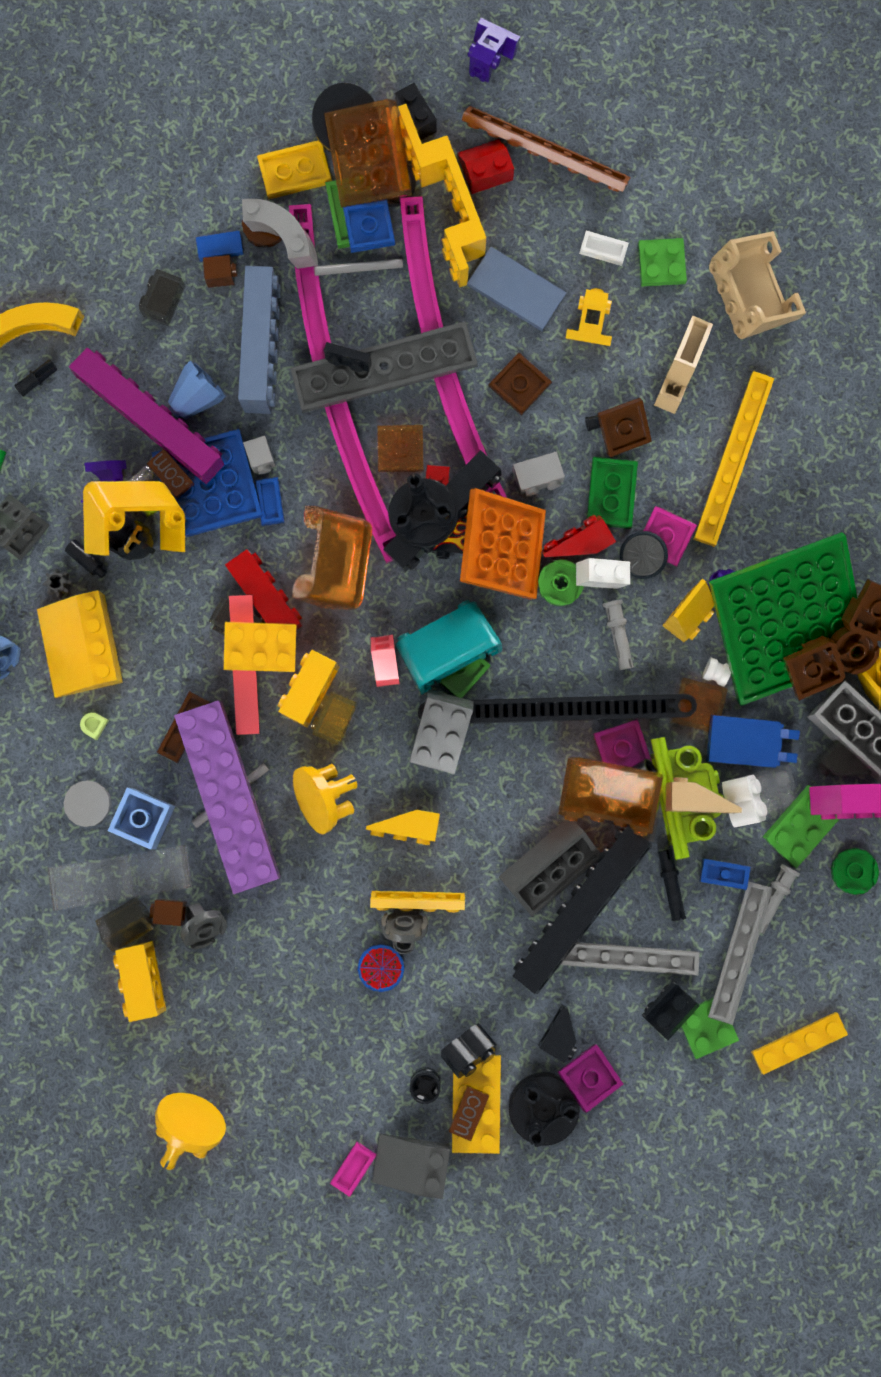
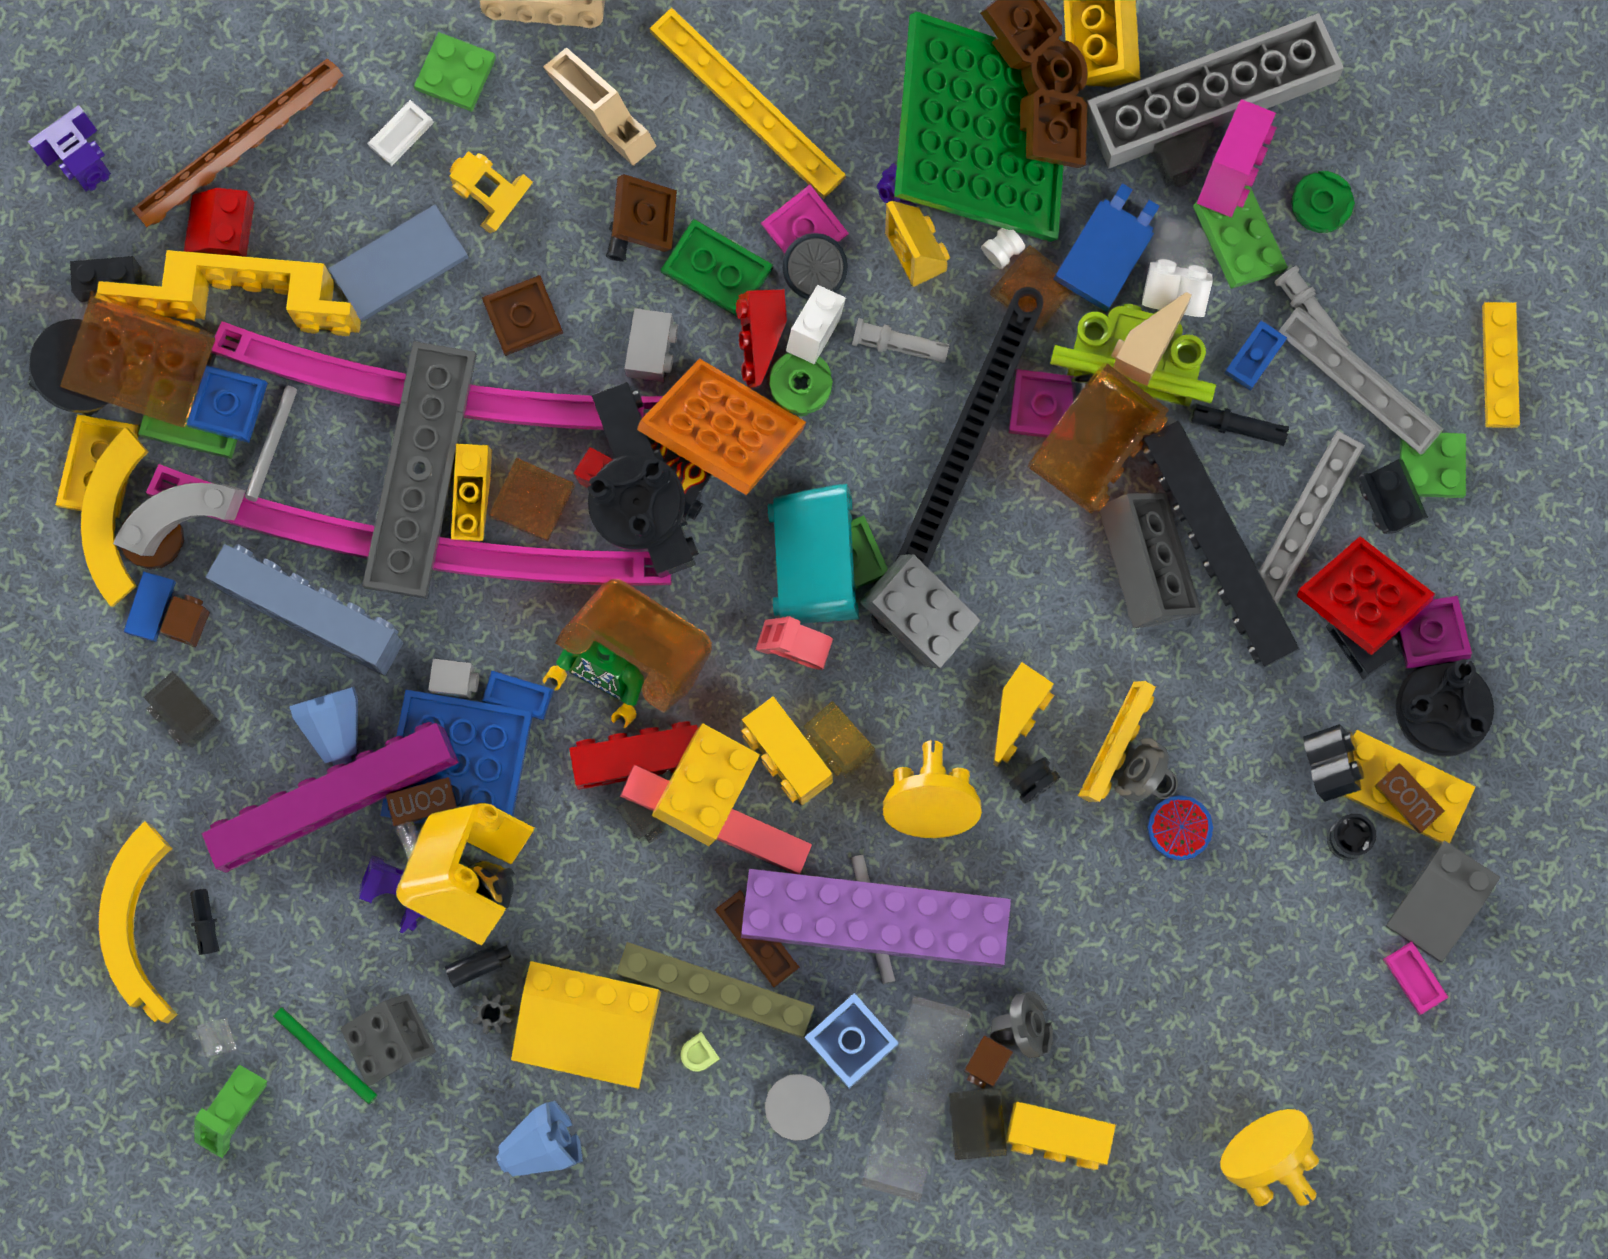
camera: 60 degrees left, 5 degrees down
black plate [324,342,372,372] -> none
none -> yellow tile [81,427,149,607]
none -> yellow slope [451,444,492,541]
none -> green torso [543,632,644,728]
none -> olive brick [616,942,815,1039]
none -> black wheel [1009,757,1061,804]
none -> red plate [1297,536,1435,655]

